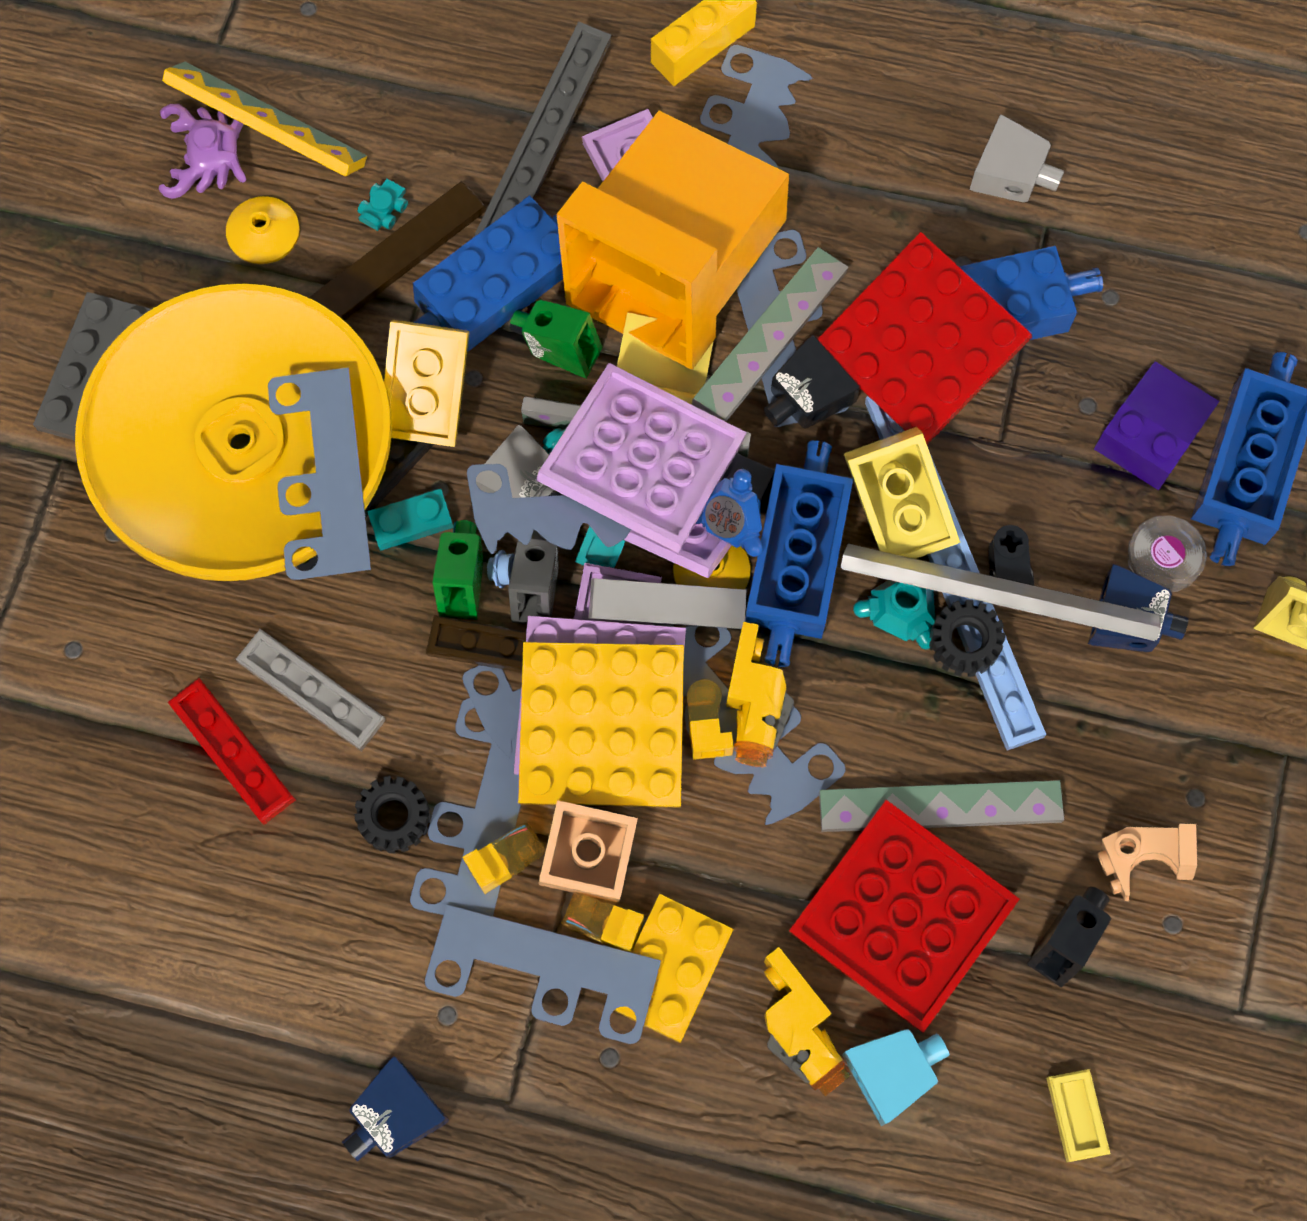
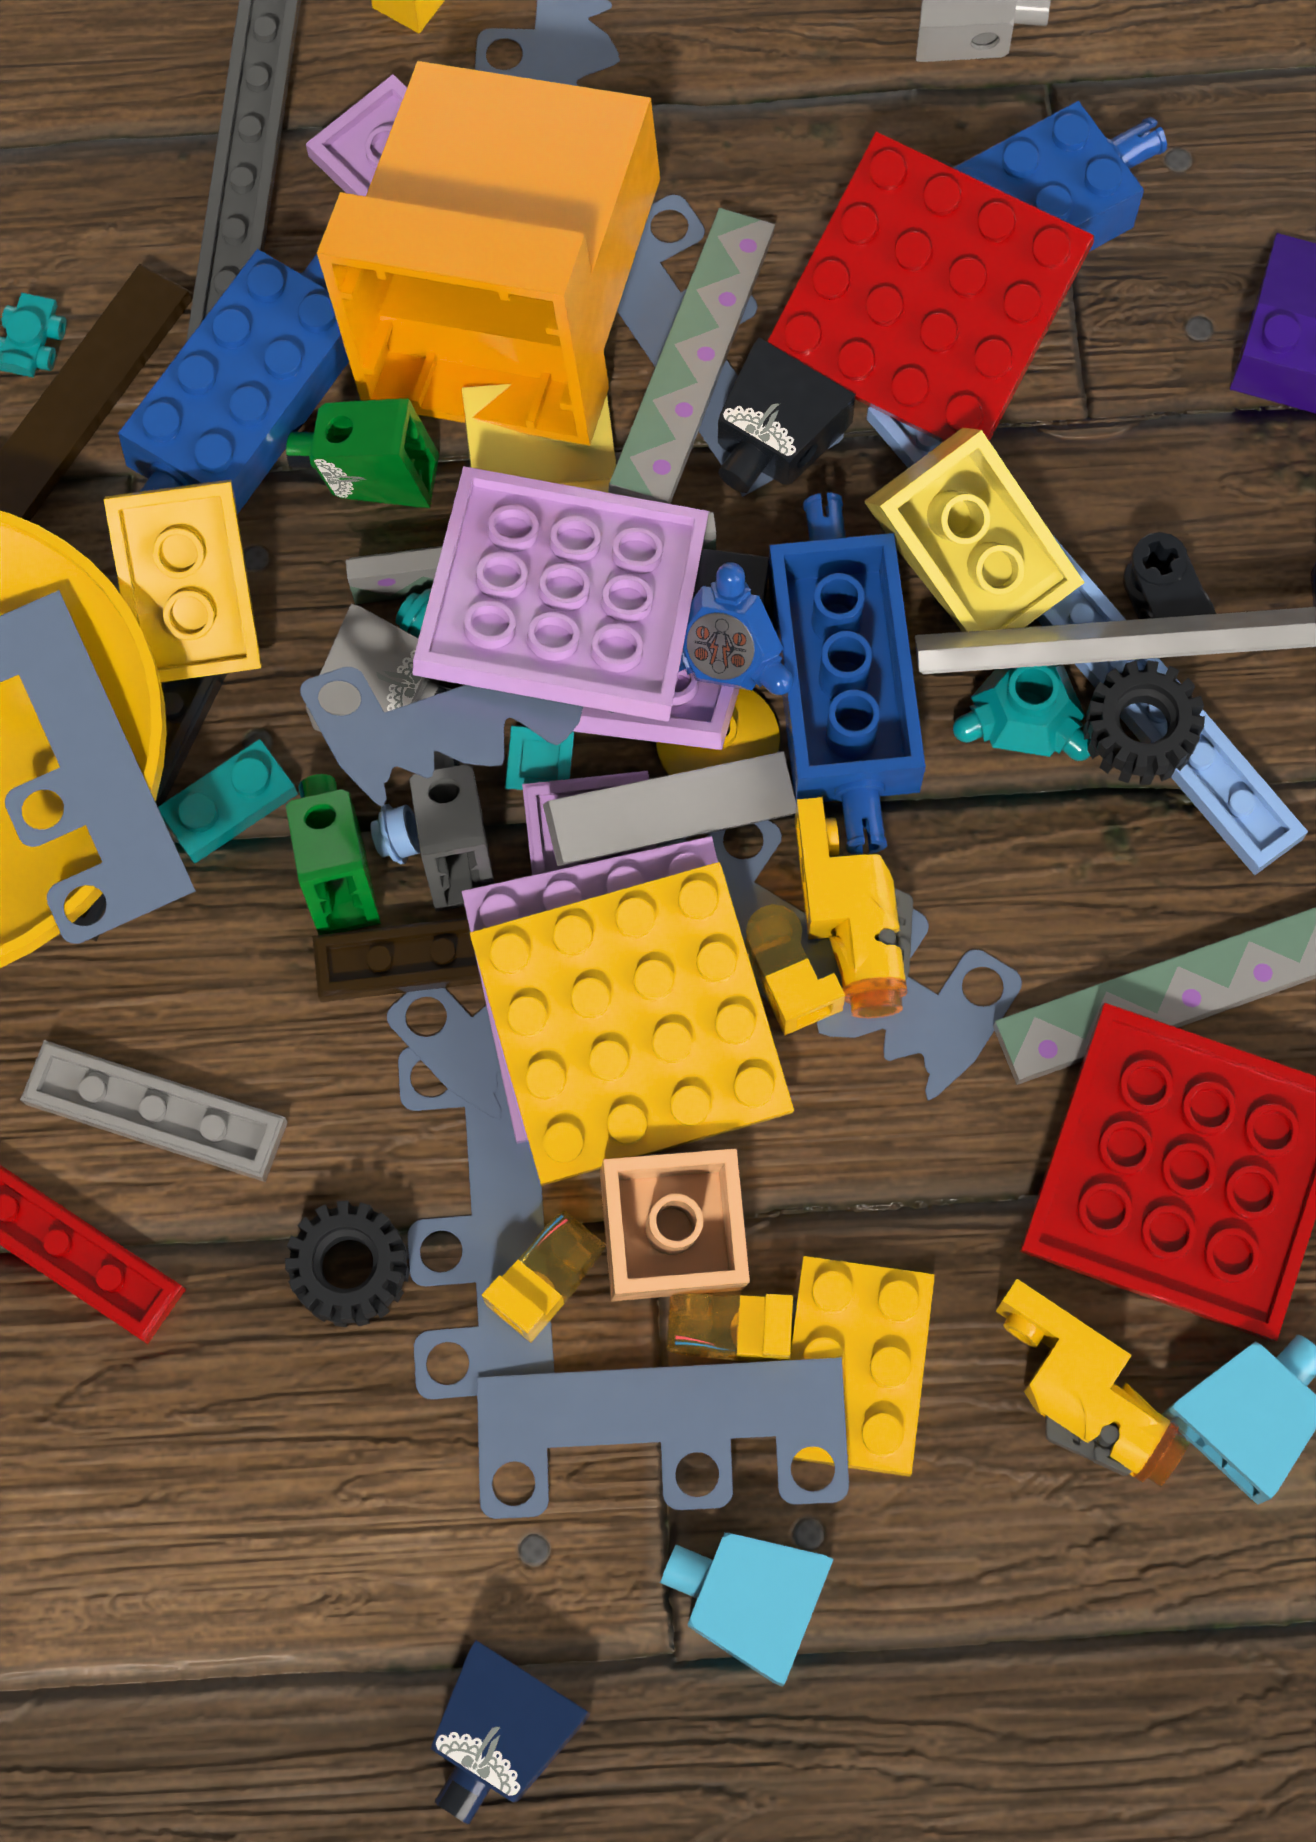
camera: 15 degrees left, 0 degrees up
none -> medium azure torso [660,1532,833,1687]

